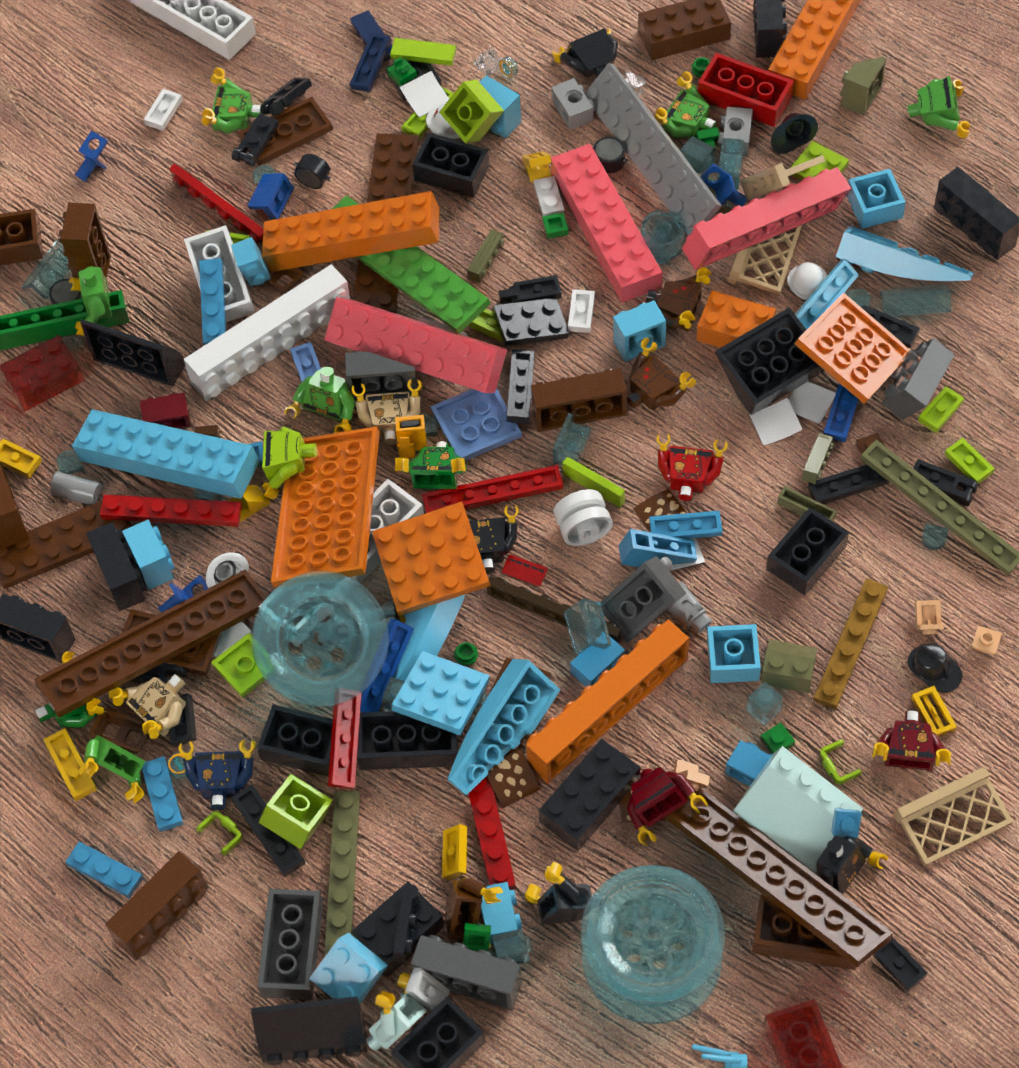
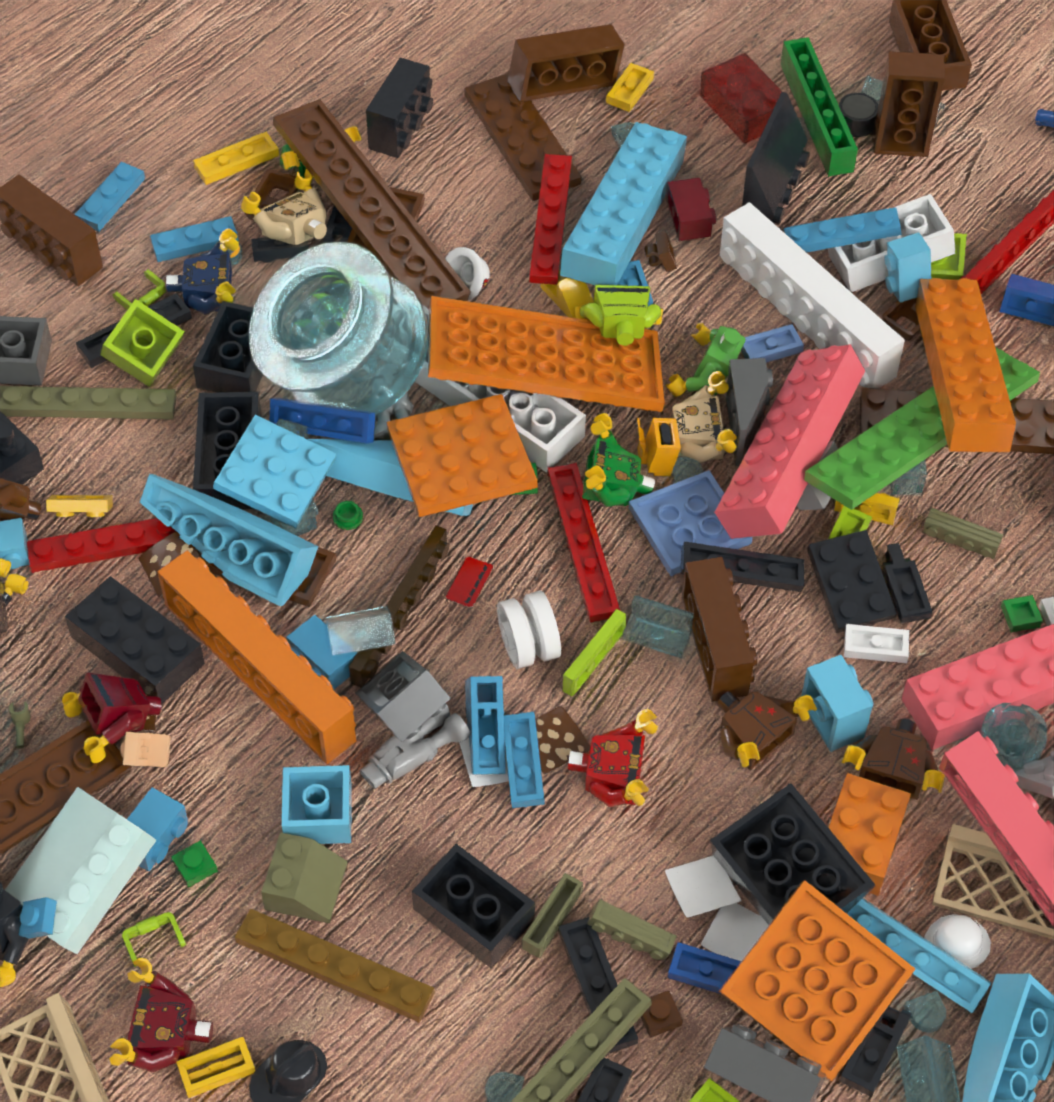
camera: 85 degrees right, 5 degrees down
light grey brick [50,472,103,505] -> none
bright green torso [69,266,112,336] -> none
bright green torso [78,735,146,804] -> none
black brick [86,522,146,611] -> none
medium azure brick [122,520,175,590] -> none
blue bracket [158,575,208,612] -> none
plate [328,688,361,790] -> none
black torso [469,505,519,574] -> none
clear light blue brick [747,682,783,725] -> none
light nougat bracket [915,600,944,635] -> none

